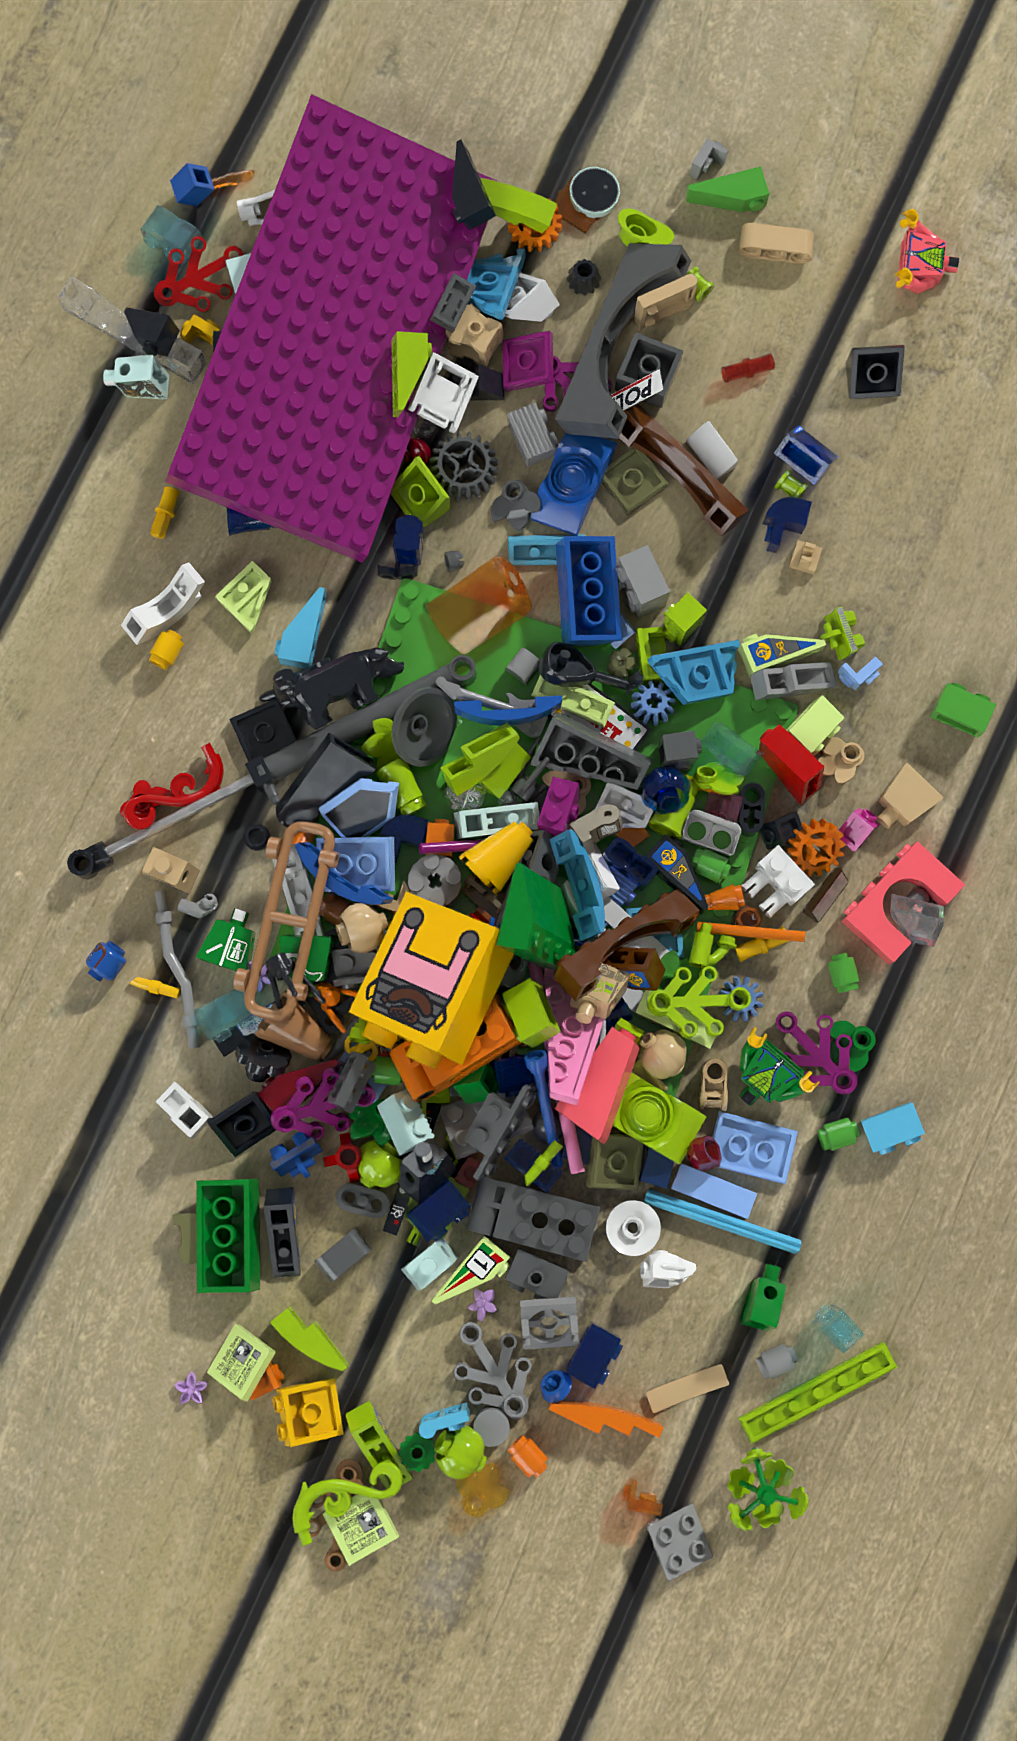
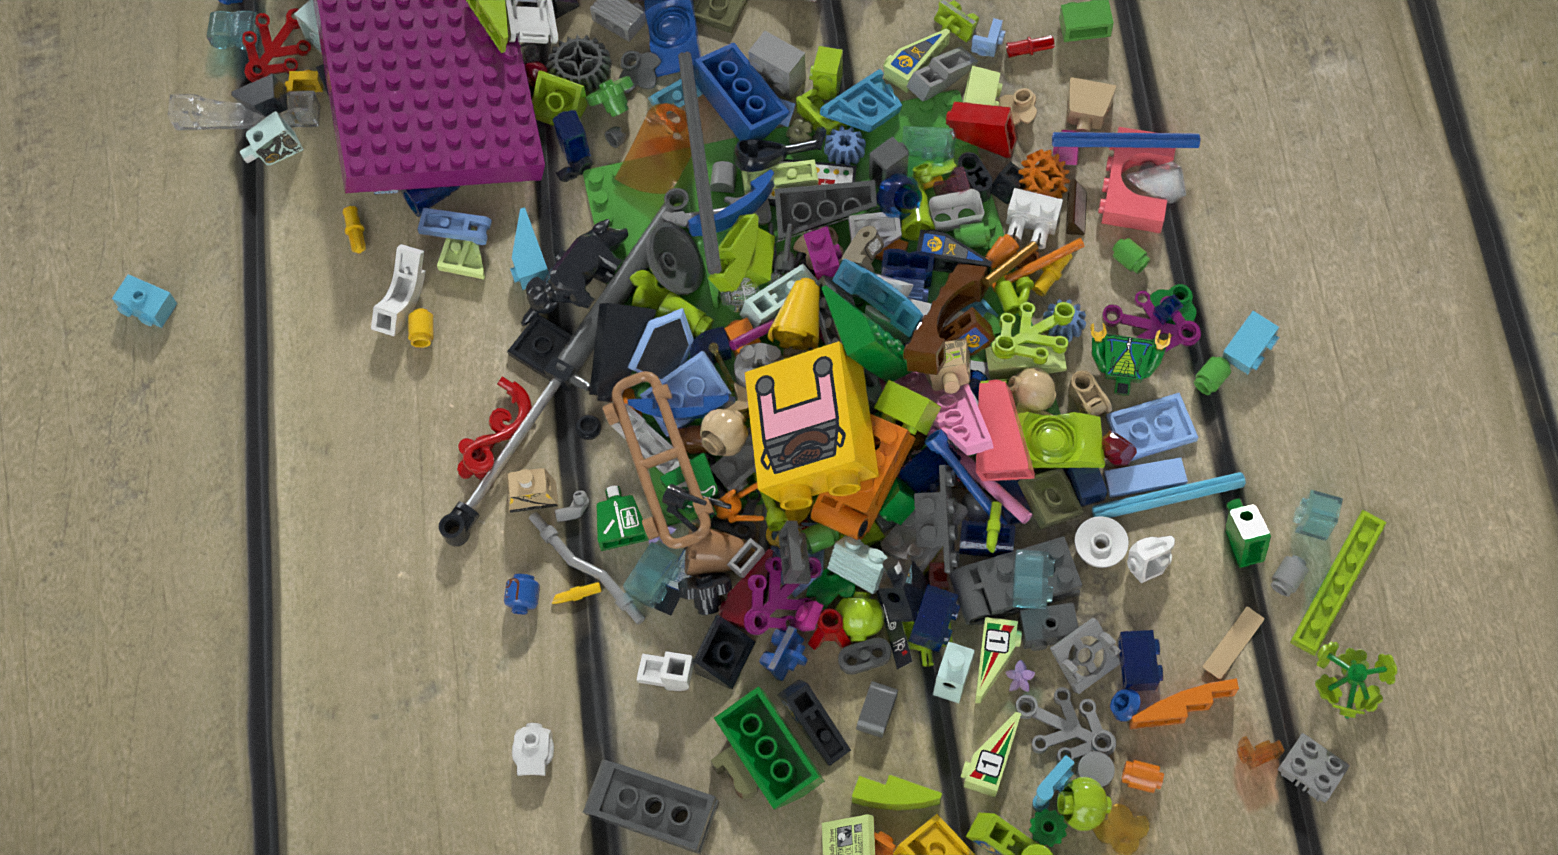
camera: 25 degrees left, 15 degrees down
none -> medium blue plate [417,208,492,245]
none -> white hand [512,723,554,776]
none -> dark grey hinge [582,760,720,855]
none -> bright green plant [585,76,634,117]
none -> dark grey axle [678,52,721,274]
none -> clear yellow hinge [708,343,735,392]
none -> light grey piece [727,538,765,578]
none -> dark pink plate [794,601,823,632]
none -> slope [961,712,1021,798]
none -> pearl gold bar [982,241,1038,287]
none -> red axle [1006,36,1055,58]
none -> clear light blue brick [1012,550,1054,610]
none -> blue axle [1052,132,1201,148]
none -> clear blue piece [1153,294,1184,325]

